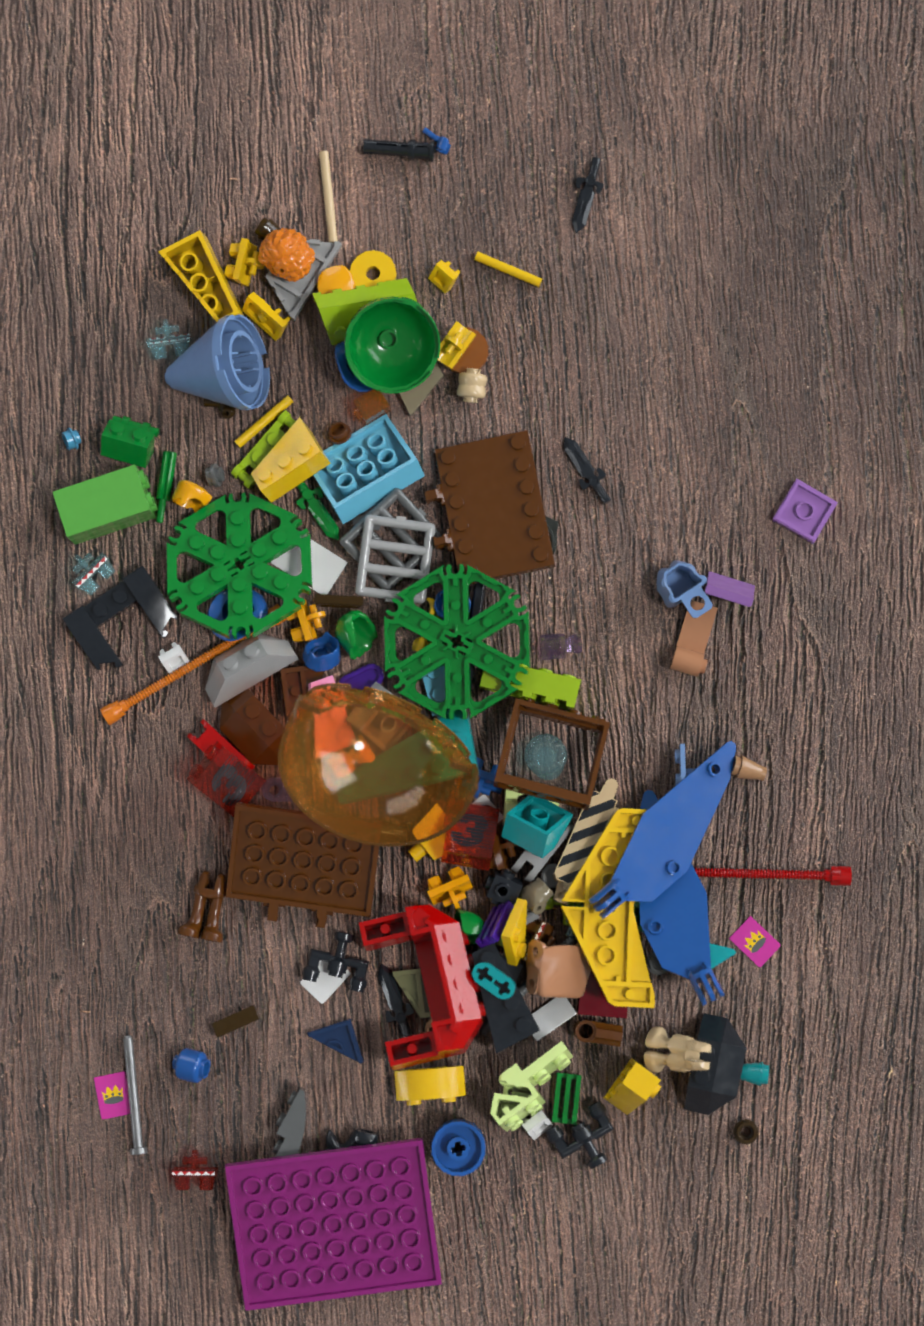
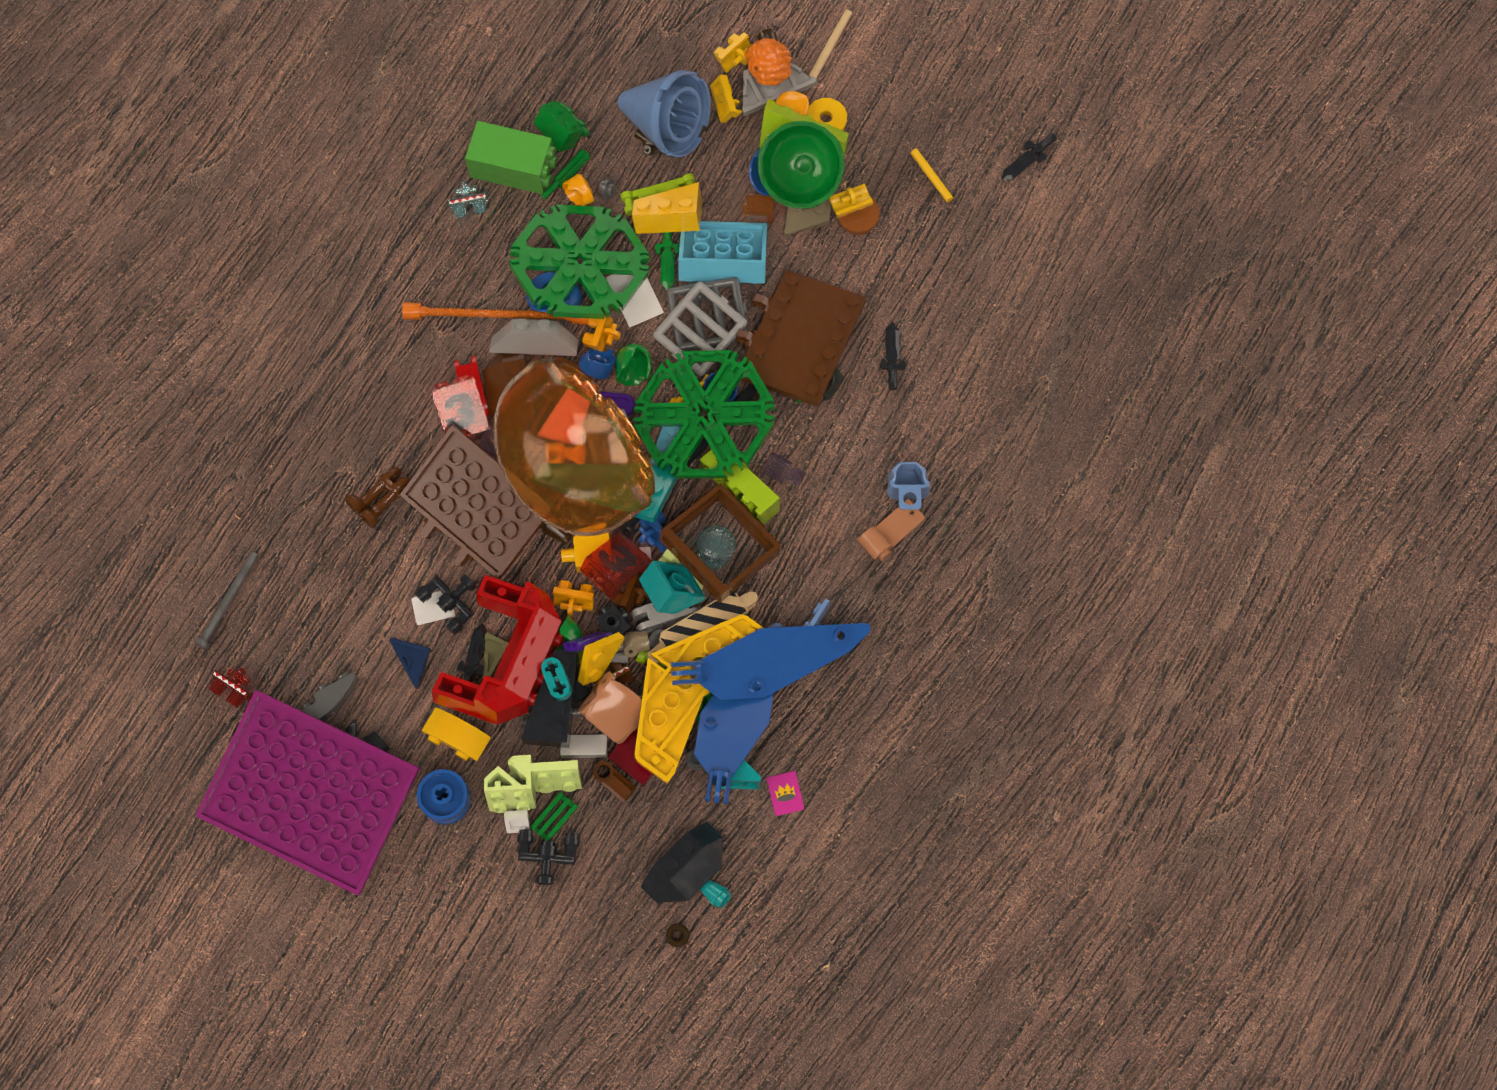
camera: 30 degrees right, 10 degrees down
dark azure plate [62,427,81,450] -> none
black wedge [63,566,178,670] -> none
dark pink sticker [94,1071,130,1120] -> none
clear light blue hips [146,319,191,360] -> none
yellow wedge [158,230,244,322] -> none
white tile [158,642,190,674] -> none
blue head [172,1048,211,1083] -> none
dark brown piece [211,1005,261,1038] -> none
yellow bar [234,395,294,448] -> none
dark brown tile [315,594,365,609] -> none
reddish brown plate [328,422,352,445] -> none
black pin [363,139,435,162] -> none
blue hand [423,127,451,155] -> none
yellow tile [428,260,460,294] -> none
tan piece [456,368,487,403] -> none
yellow wedge [603,1058,661,1115] -> none
tan piece [644,1026,711,1073] -> none
red hose [695,866,852,886] -> none
medium lavender tile [705,571,755,607] -> none
medium nougat cone [731,755,767,781] -> none
medium lavender tile [772,479,838,544] -> none

